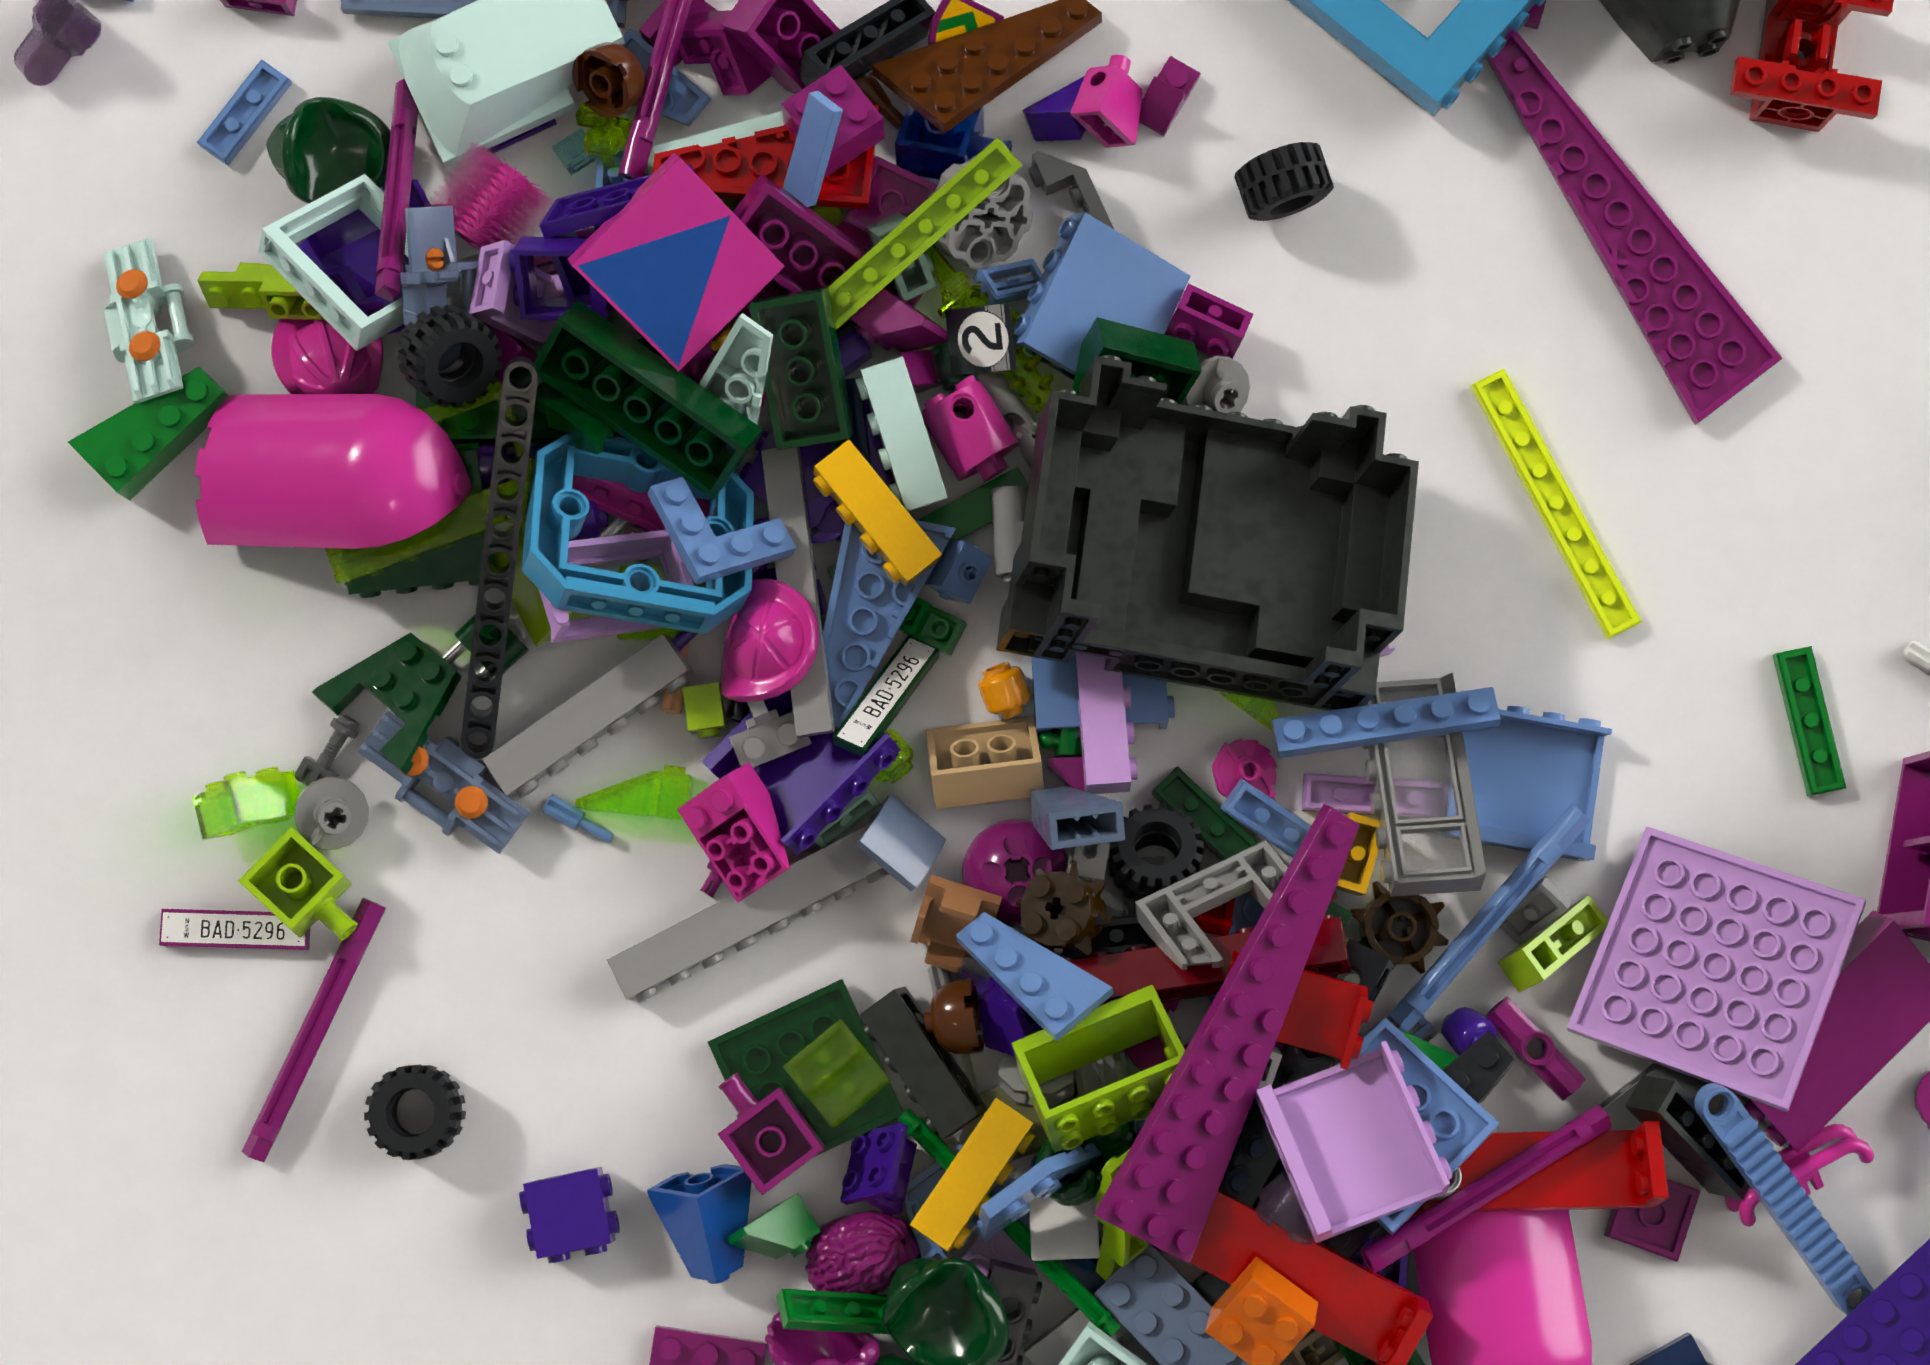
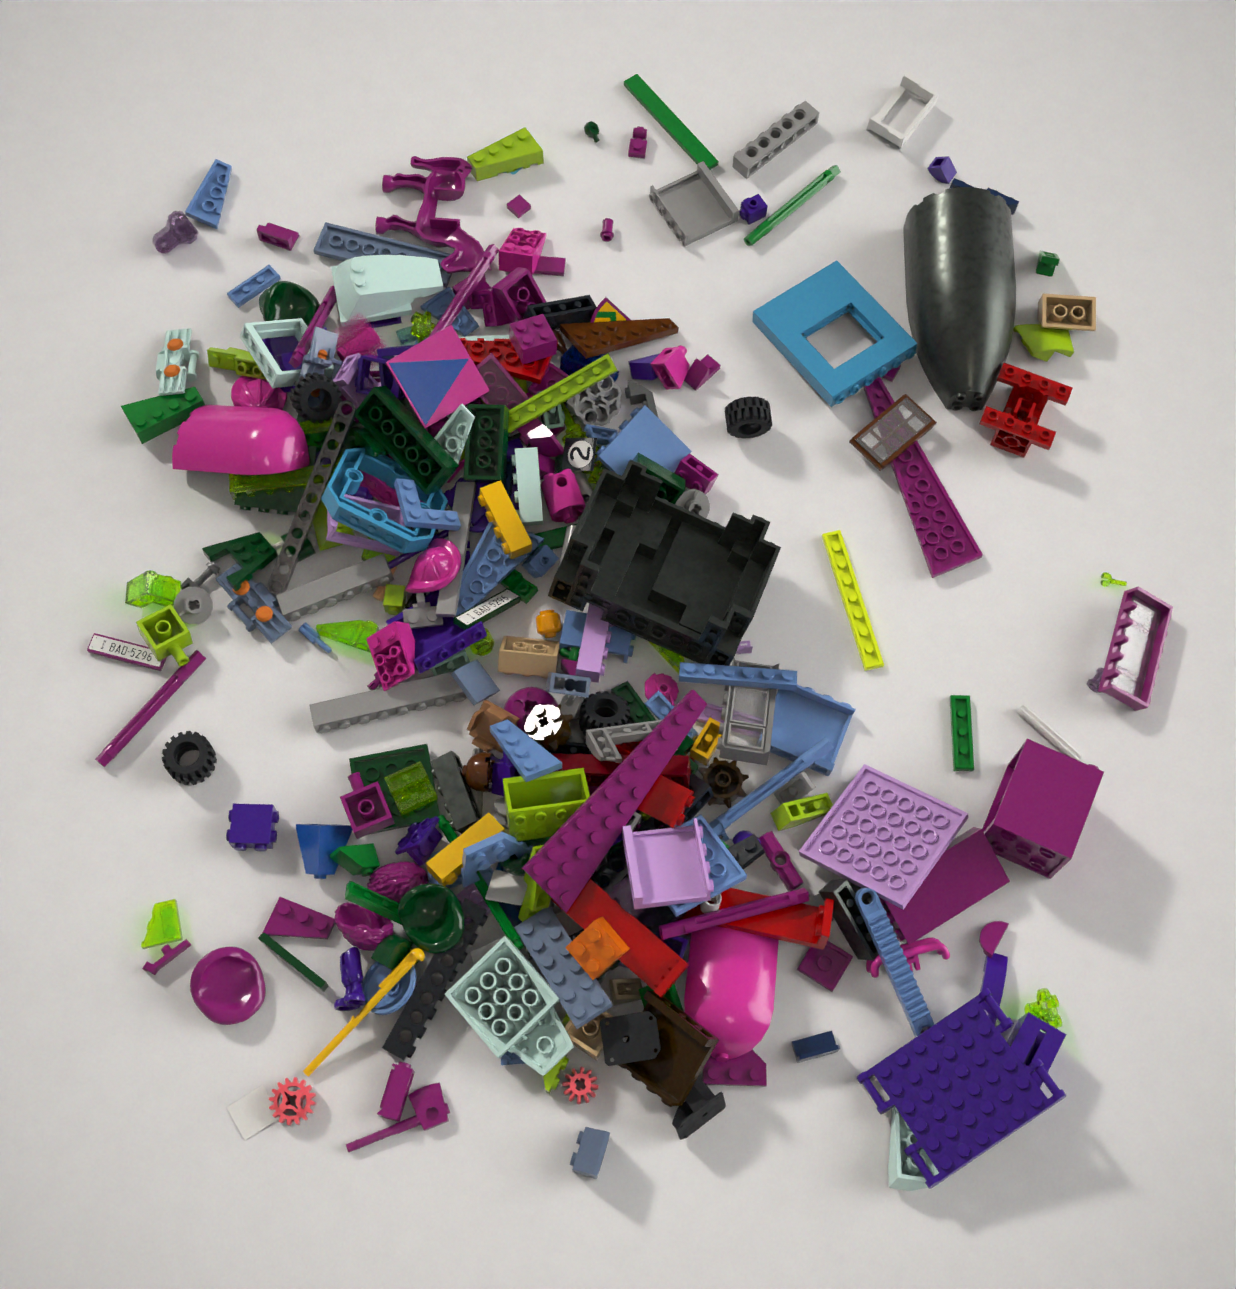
camera: 10 degrees right, 15 degrees down
reddish brown cylinder [572,42,646,119] -> none
medium blue tile [783,91,843,207] -> none
none -> clear piece [849,394,937,471]

